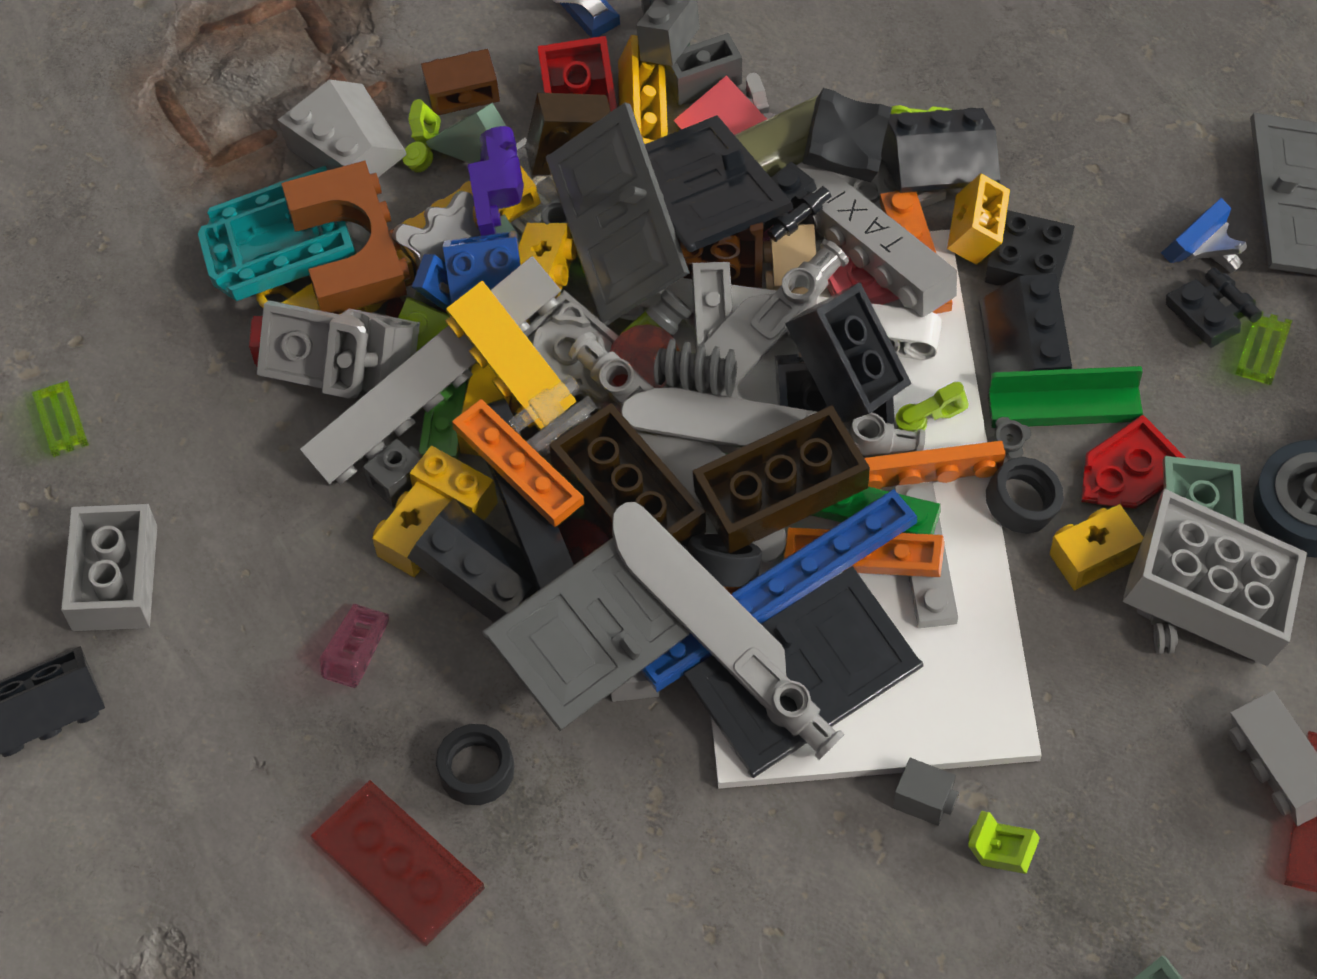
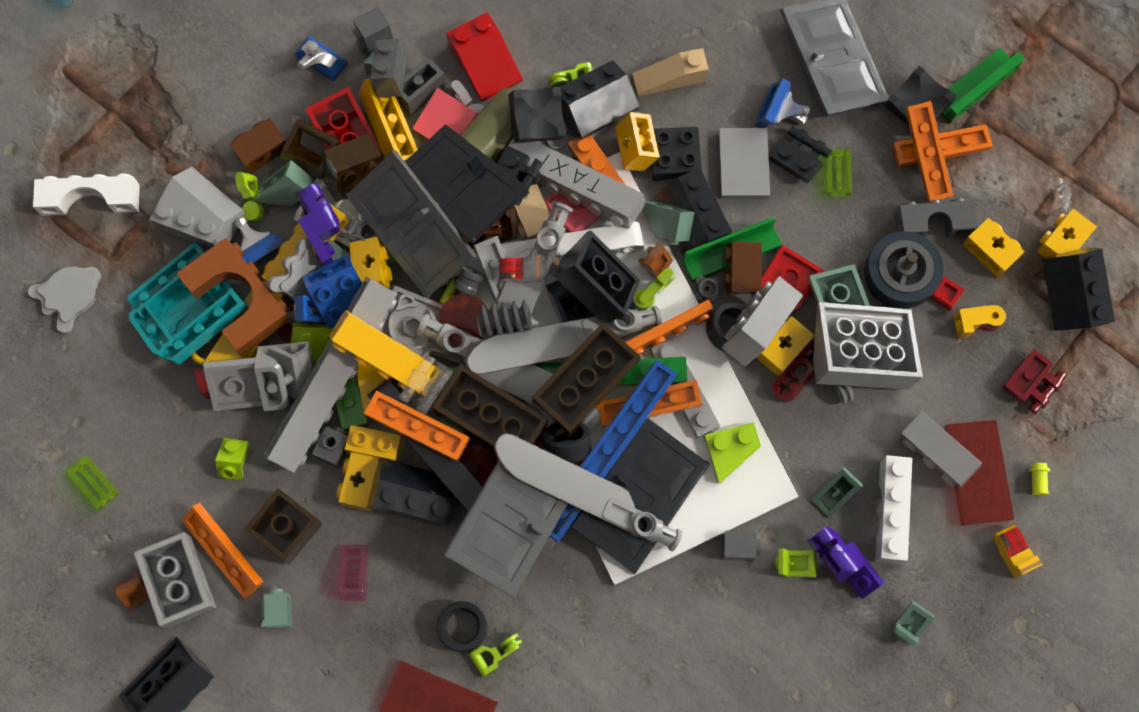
camera: 25 degrees left, 15 degrees up
none -> light grey tile [28,267,101,334]
none -> white arch [33,174,140,216]
none -> dark orange tile [115,572,150,610]
none -> orange plate [182,503,263,600]
none -> lime bracket [215,438,250,480]
none -> piece [234,217,284,263]
none -> dark brown brick [244,488,323,565]
none -> sand green window [261,589,292,629]
none -> dark brown tile [280,119,341,180]
none -> red slope [446,12,523,102]
none -> lime piece [469,634,523,678]
none -> leg [498,254,546,283]
none -> tan slope [632,48,709,96]
none -> dark orange tile [638,244,673,278]
none -> sand green slope [642,201,695,245]
none -> lime wing [704,422,761,483]
none -> light grey tile [719,128,770,199]
none -> light grey brick [721,276,803,366]
none -> reddish brown brick [723,242,762,293]
none -> dark red beam [773,340,815,402]
none -> dark purple plate [807,525,884,599]
none -> sand green slope [812,467,863,518]
none -> white arch [875,455,912,564]

